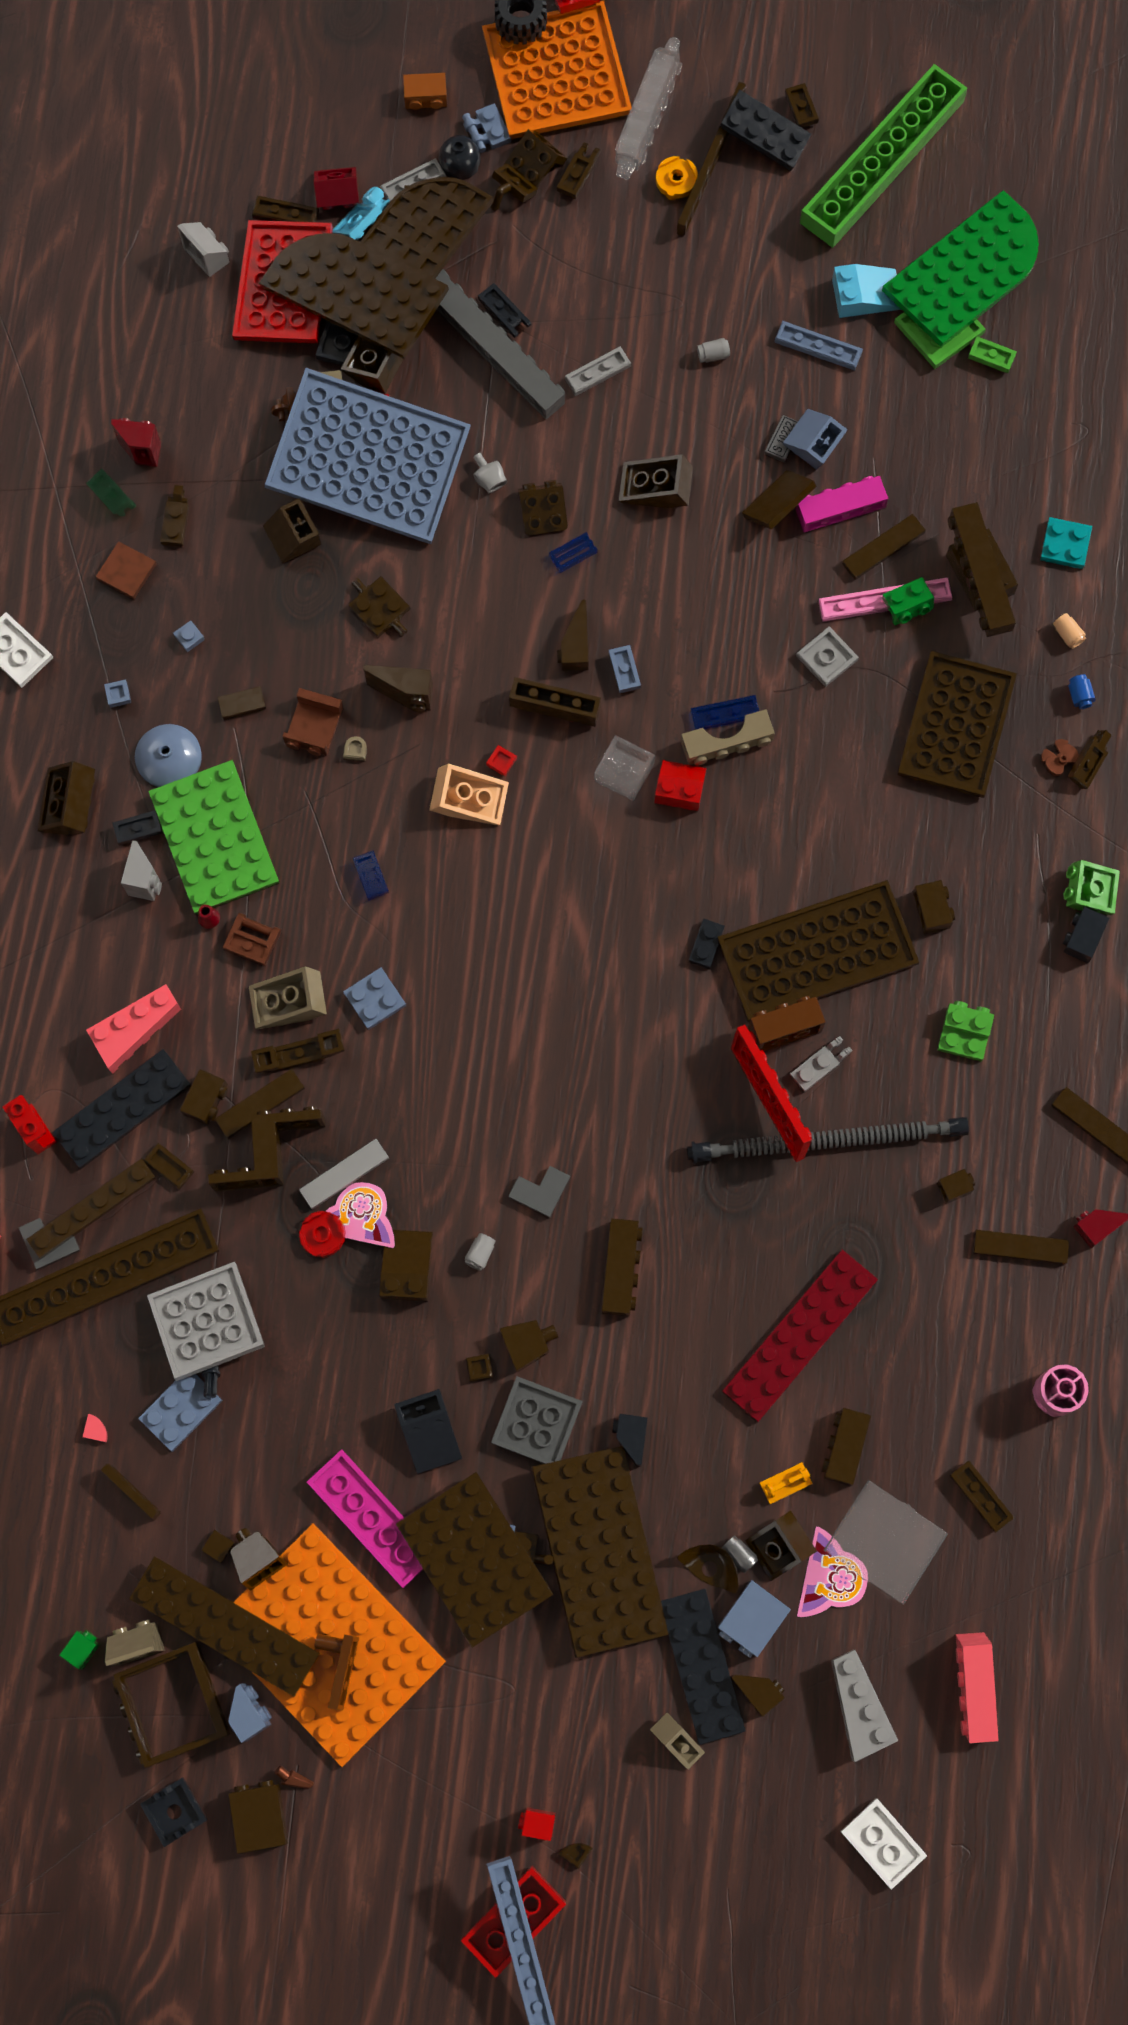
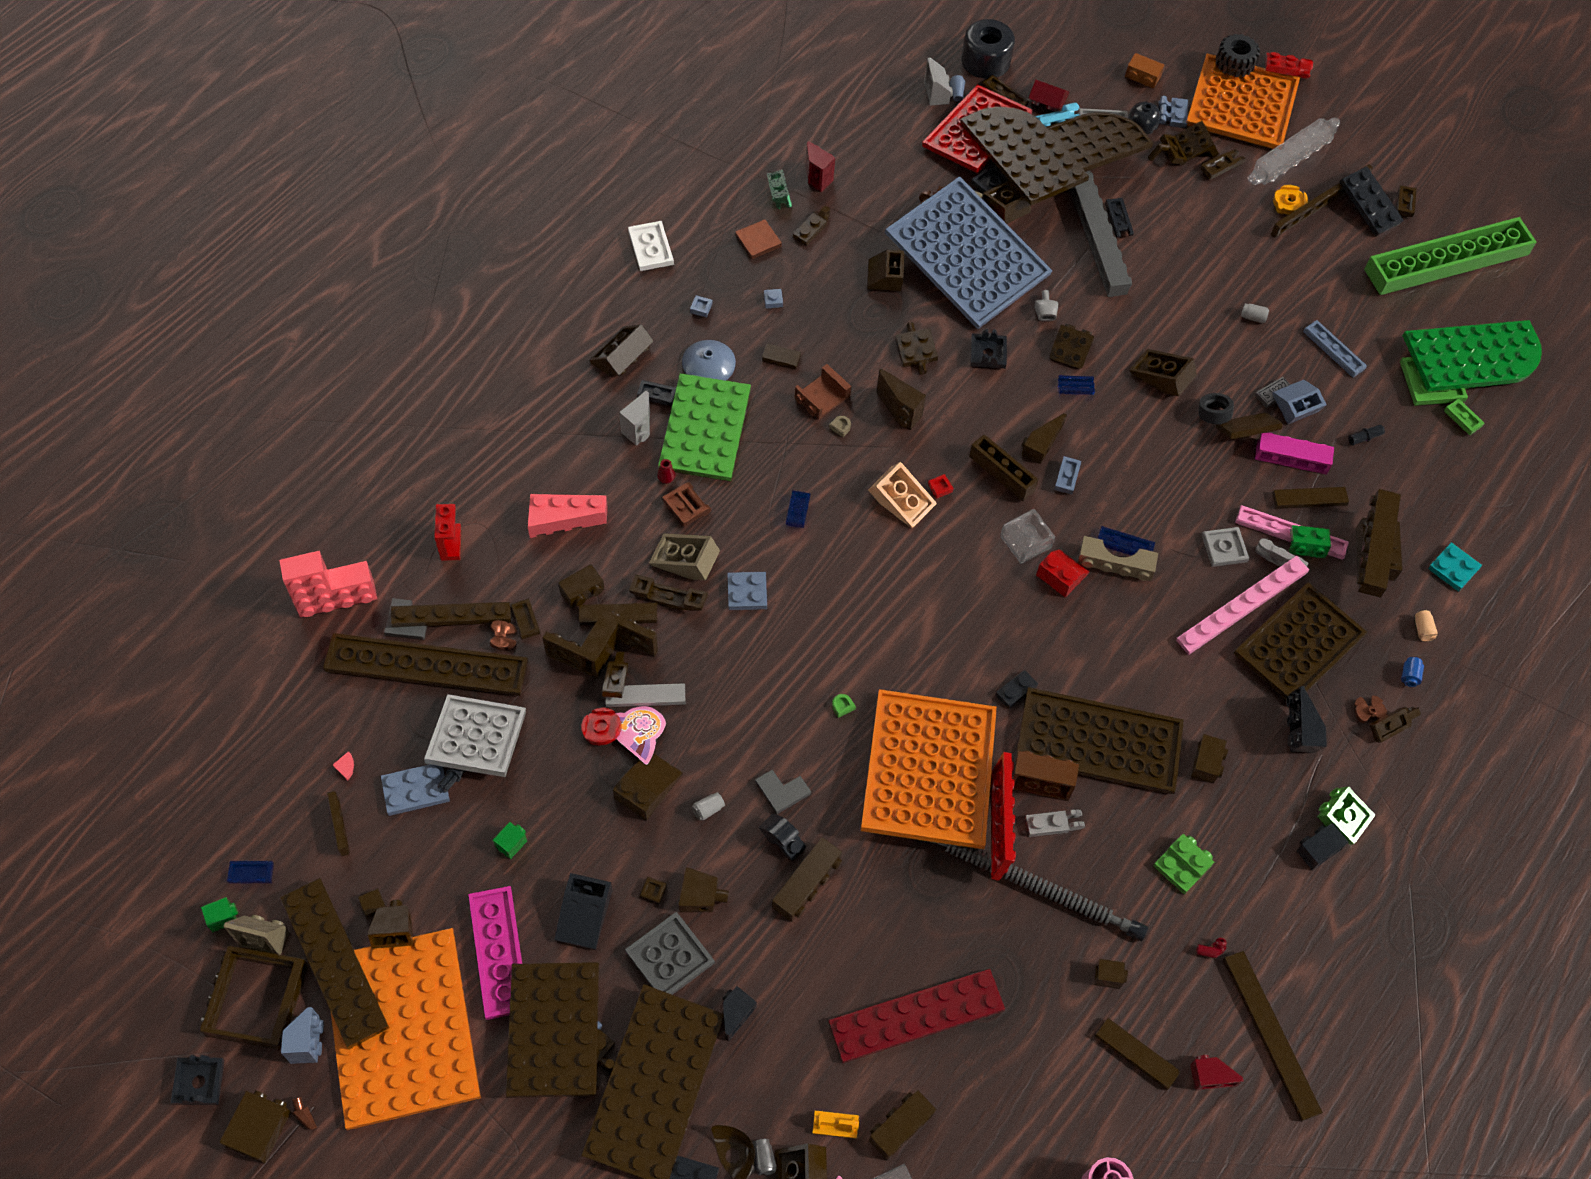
camera: 25 degrees right, 15 degrees down
black plate [52,1049,192,1169] -> none
reddish brown piece [315,1634,359,1710] -> none
light grey tile [565,346,631,396] -> none
medium azure slope [832,264,901,318] -> none
none -> clear blue tile [227,861,274,883]
none -> copper piece [490,620,517,650]
none -> green brick [493,822,527,860]
none -> dark brown hinge [602,652,628,698]
none -> black brick [758,814,806,861]
none -> bright green tile [832,694,856,718]
none -> orange plate [861,689,997,849]
none -> sand blue cone [949,75,965,101]
none -> black piece [961,19,1015,79]
none -> black piece [970,329,1007,369]
none -> bright pink plate [1176,556,1309,655]
none -> dark red arm [1196,937,1227,958]
none -> black tyre [1198,393,1234,424]
none -> light grey hinge [1255,538,1309,567]
none -> black slope [1286,686,1327,753]
none -> black axle [1348,425,1385,446]

